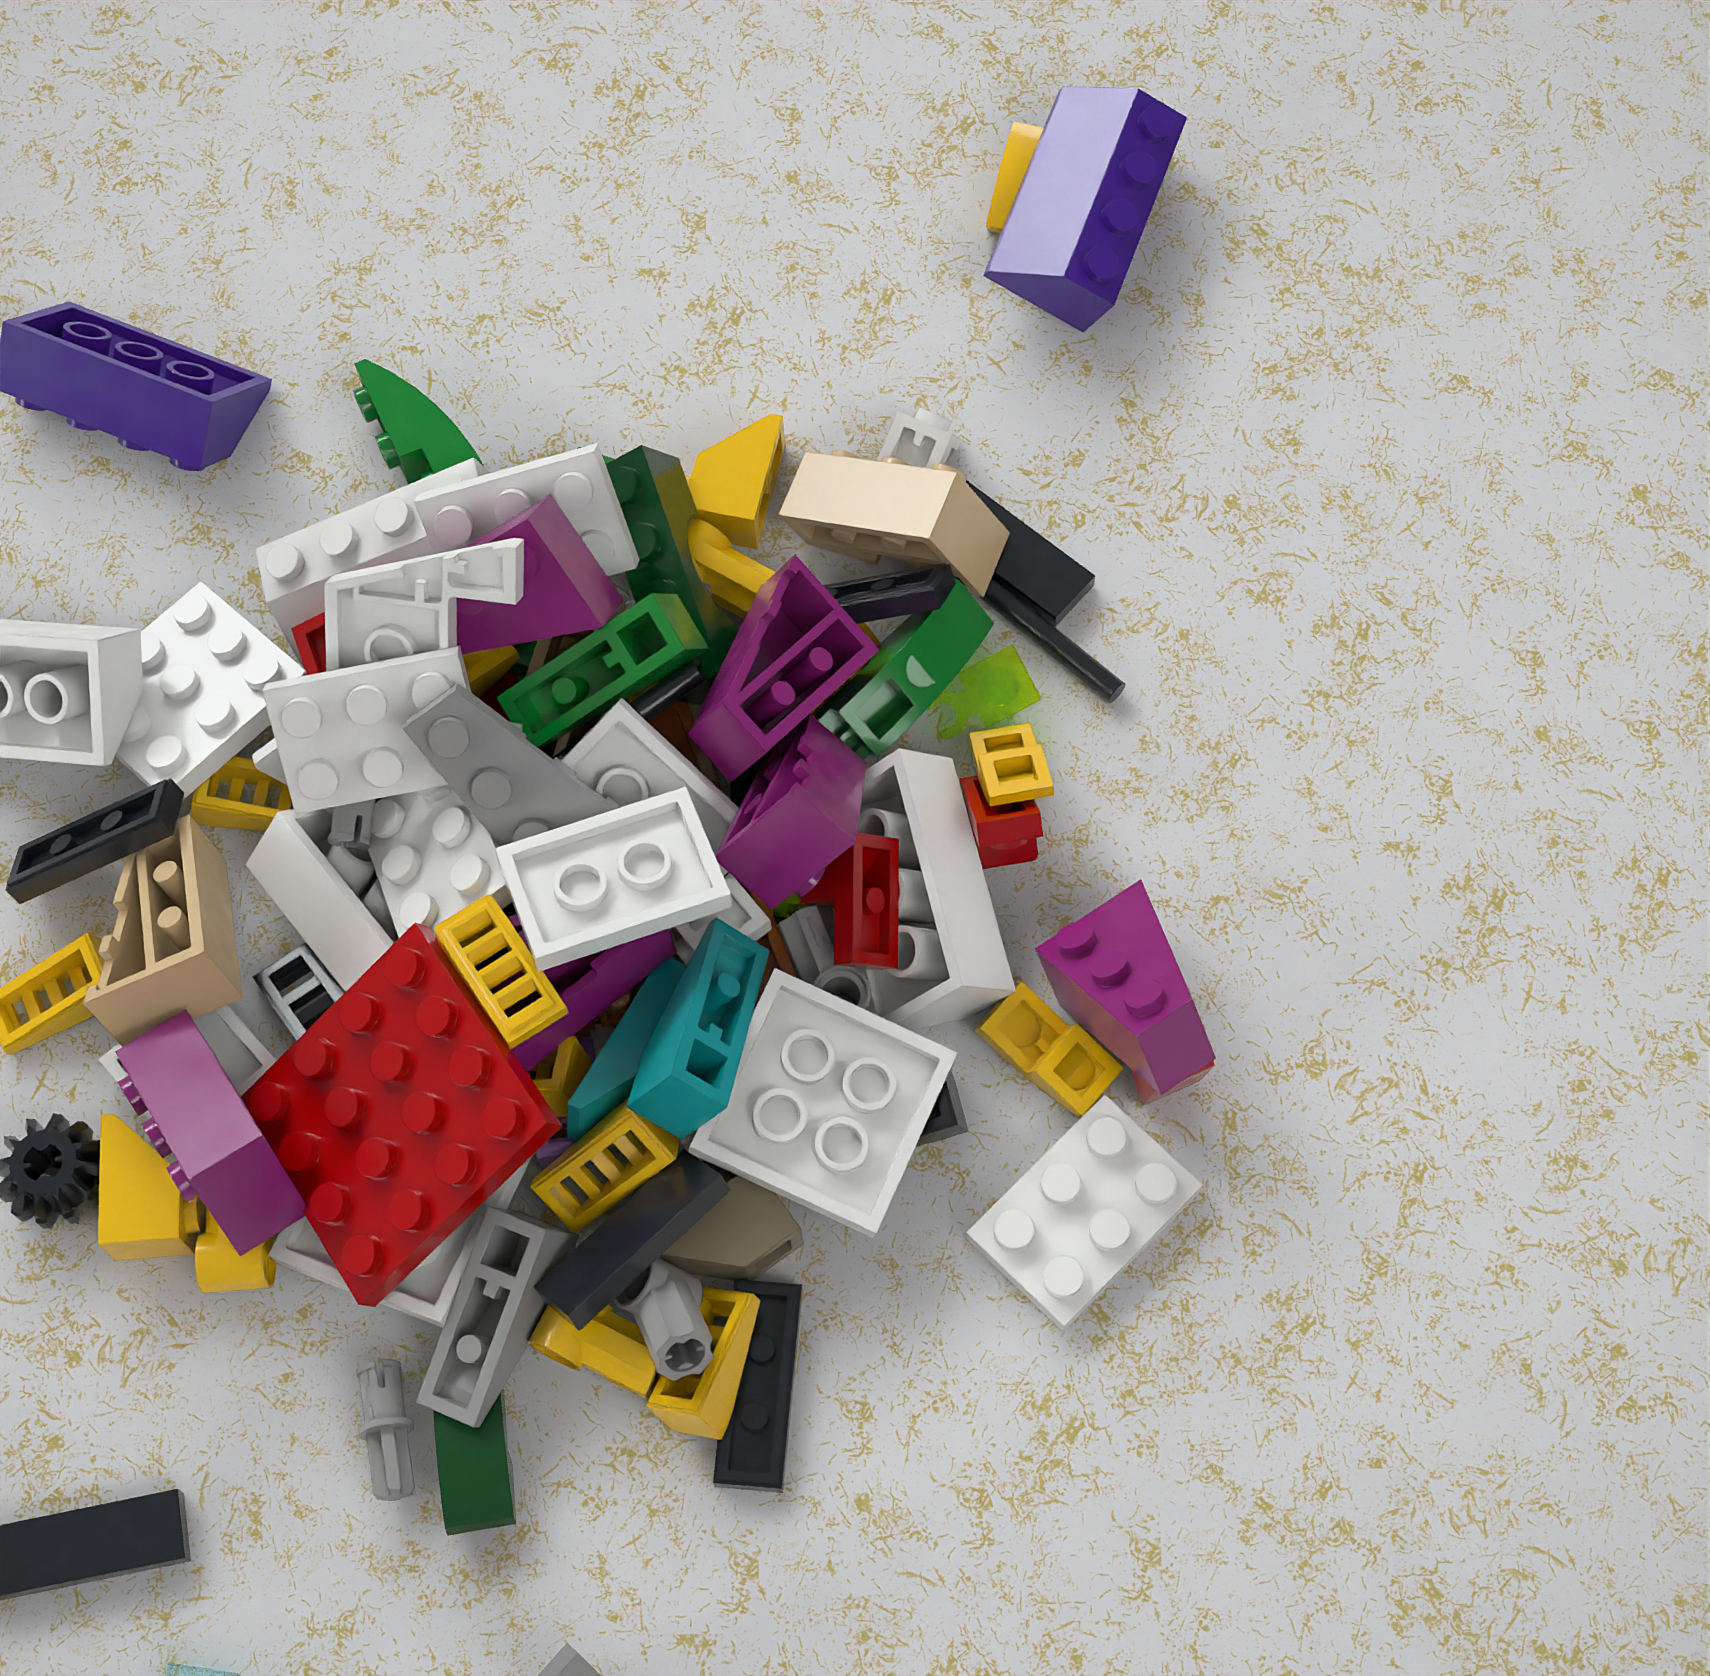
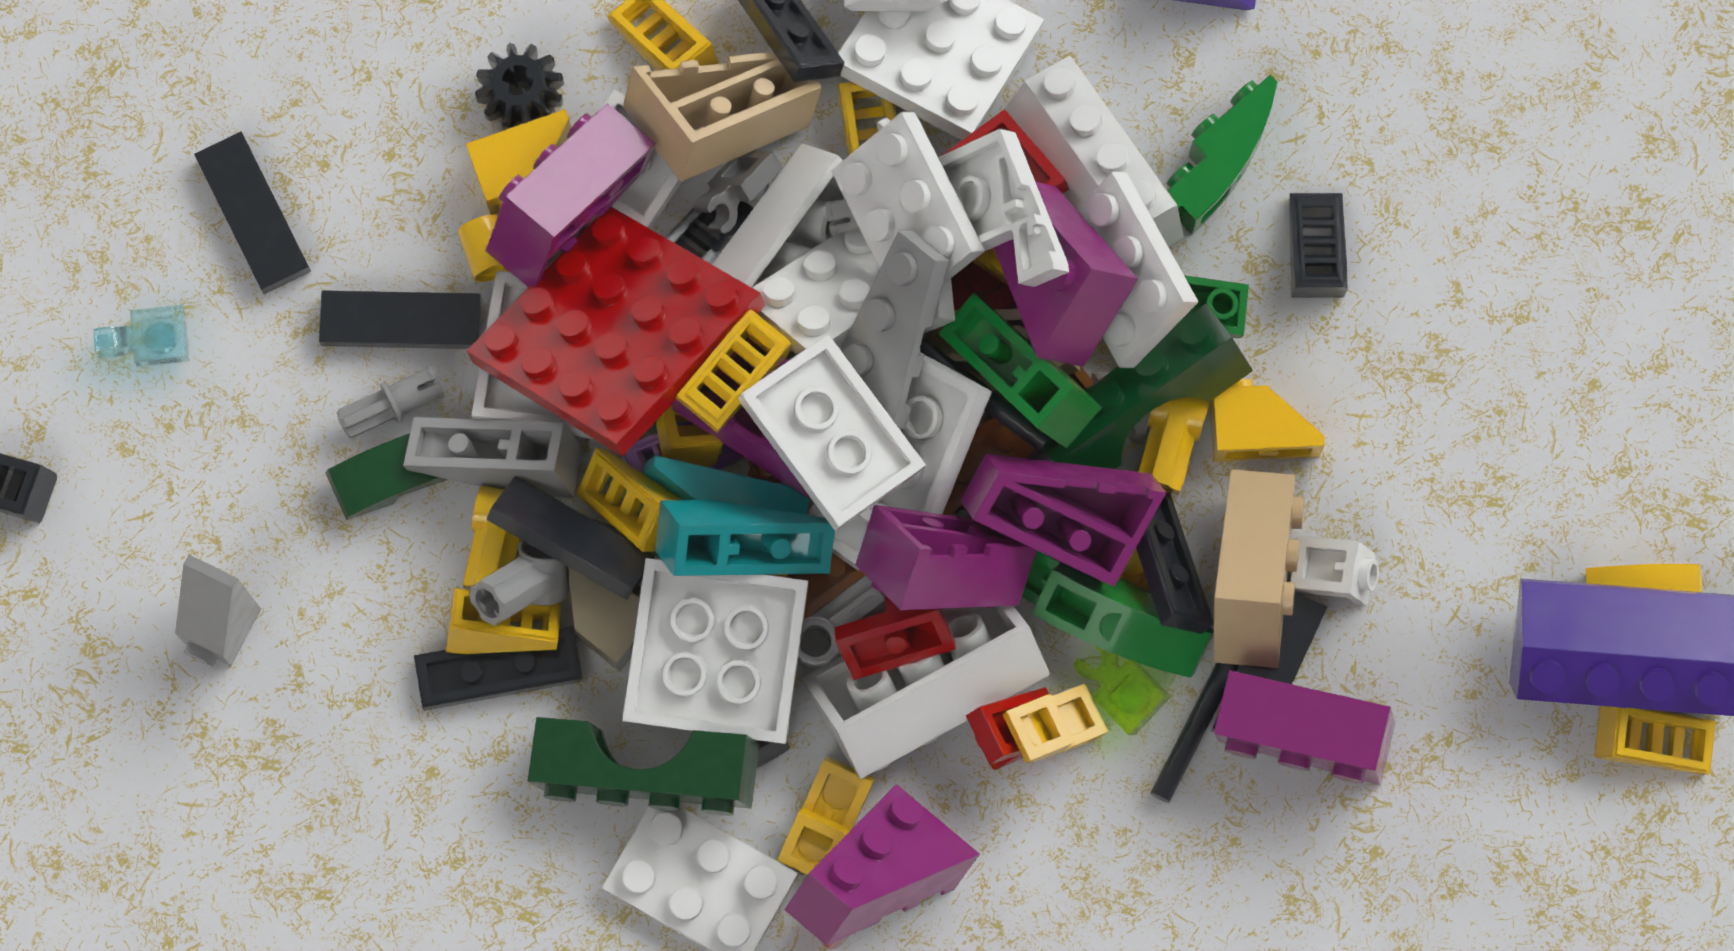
camera: 70 degrees right, 10 degrees up
none -> black tile [319,290,482,349]
none -> dark green arch [527,717,760,816]
none -> flat silver plate [694,151,783,234]
none -> magenta wedge [1214,670,1395,786]
none -> black slope [1289,193,1348,298]
none -> yellow slope [1594,706,1716,775]

